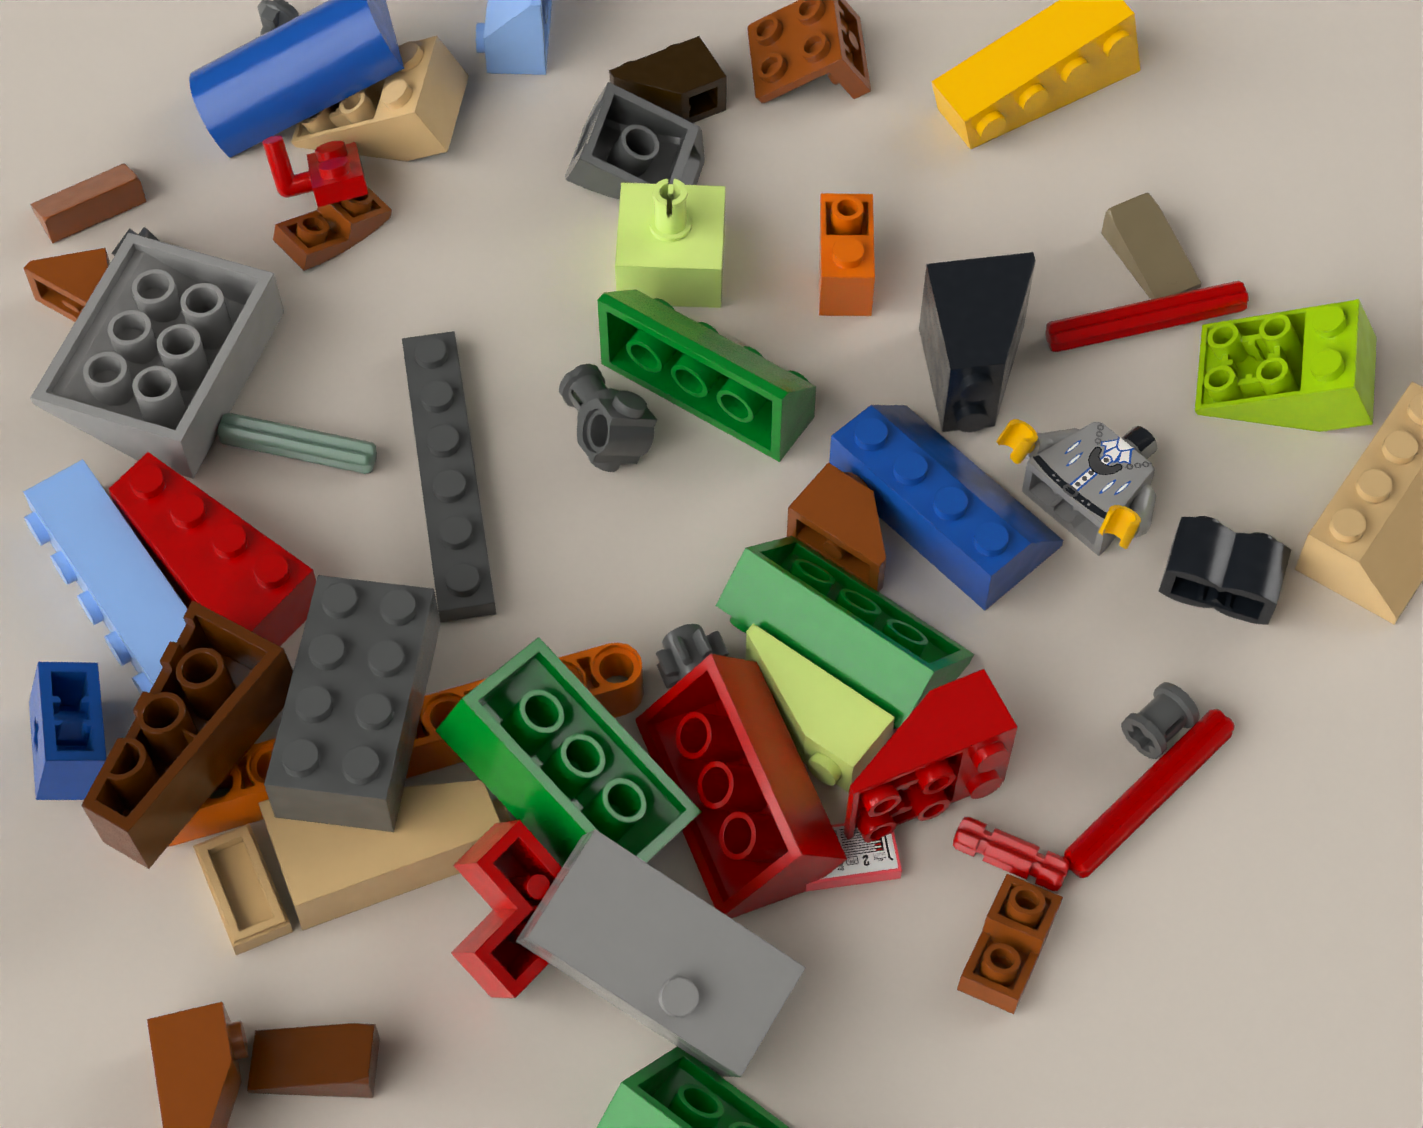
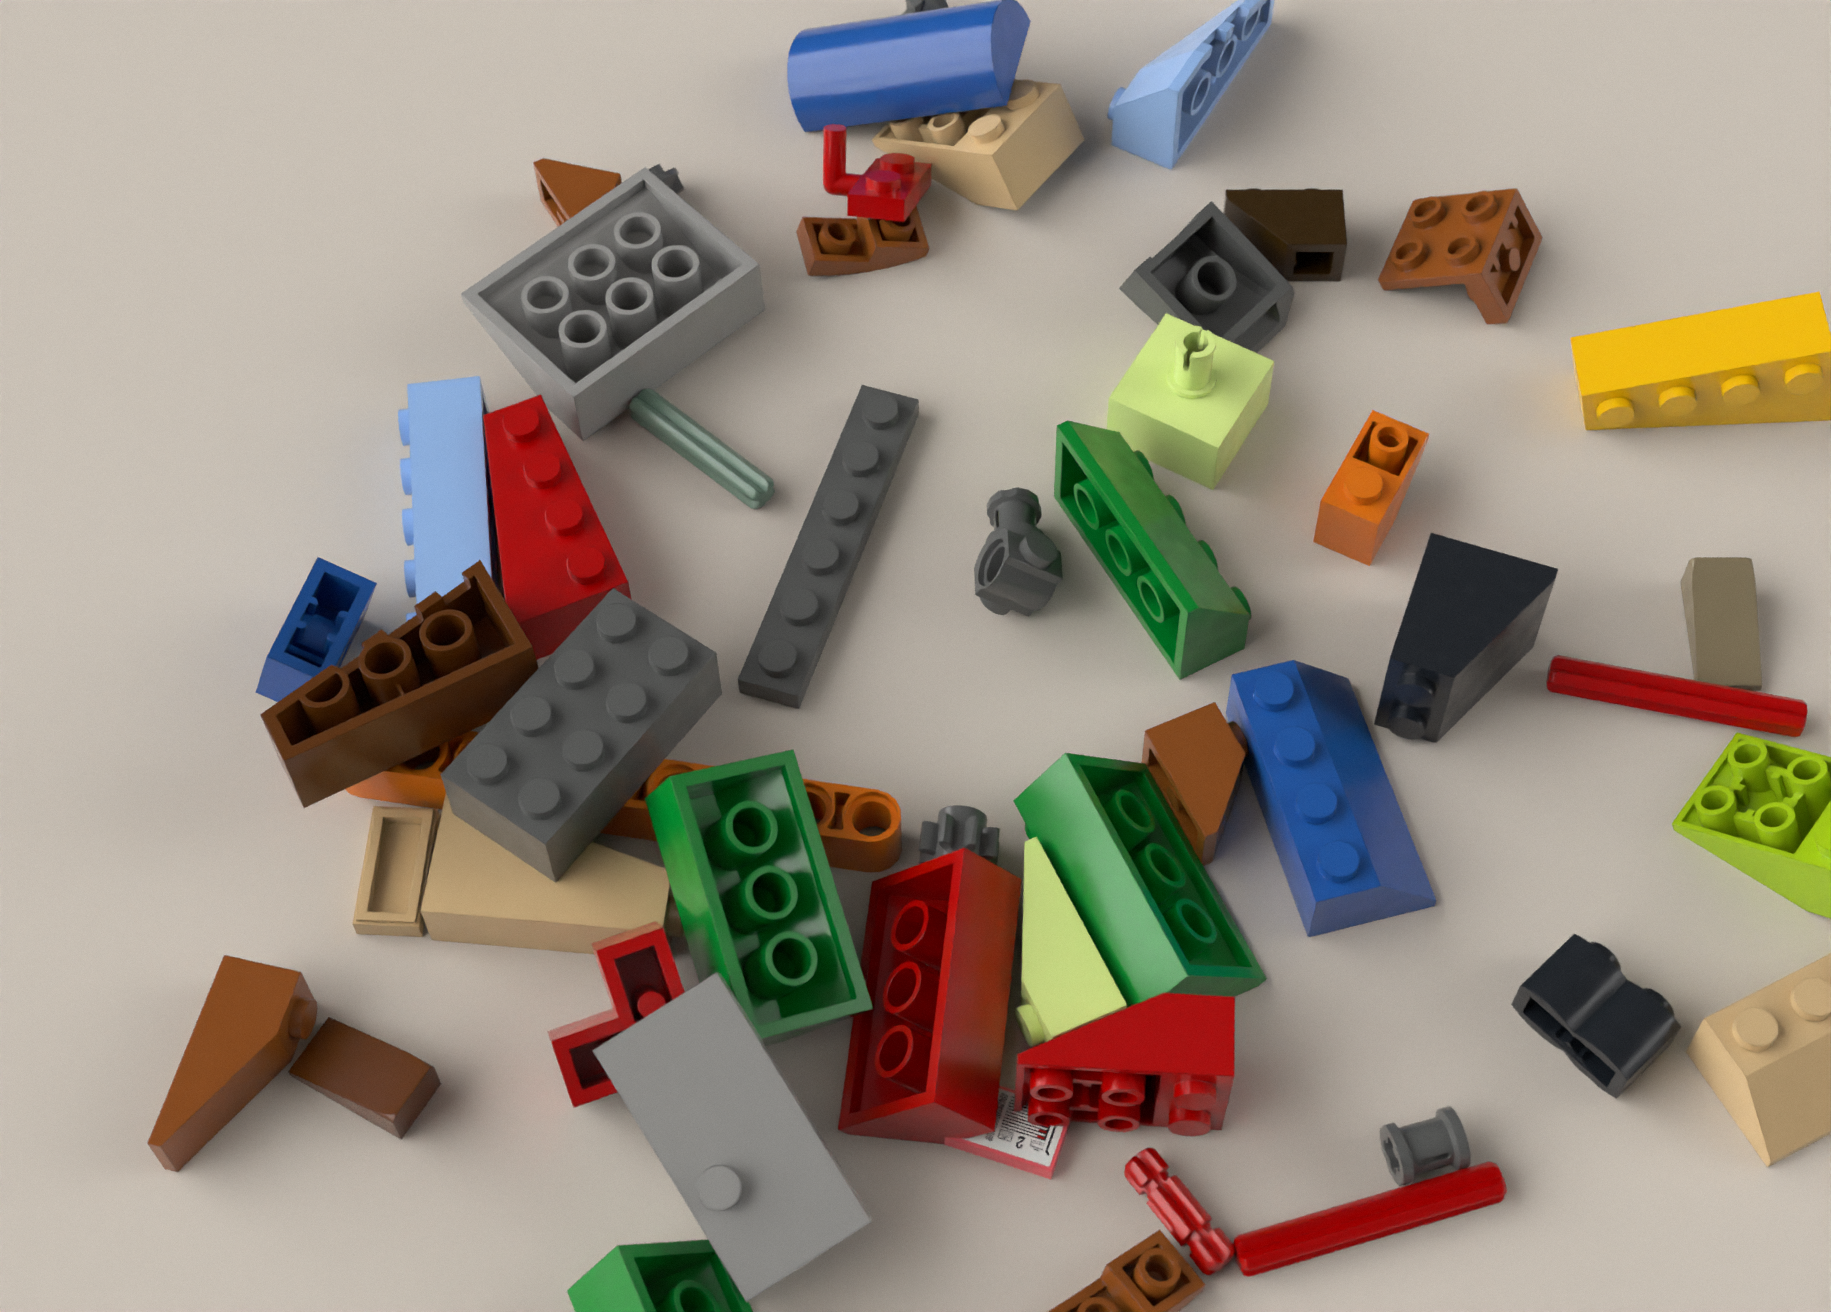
camera: 30 degrees right, 0 degrees up
dark orange slope [30,163,147,244] -> none
light grey torso [996,419,1157,556] -> none

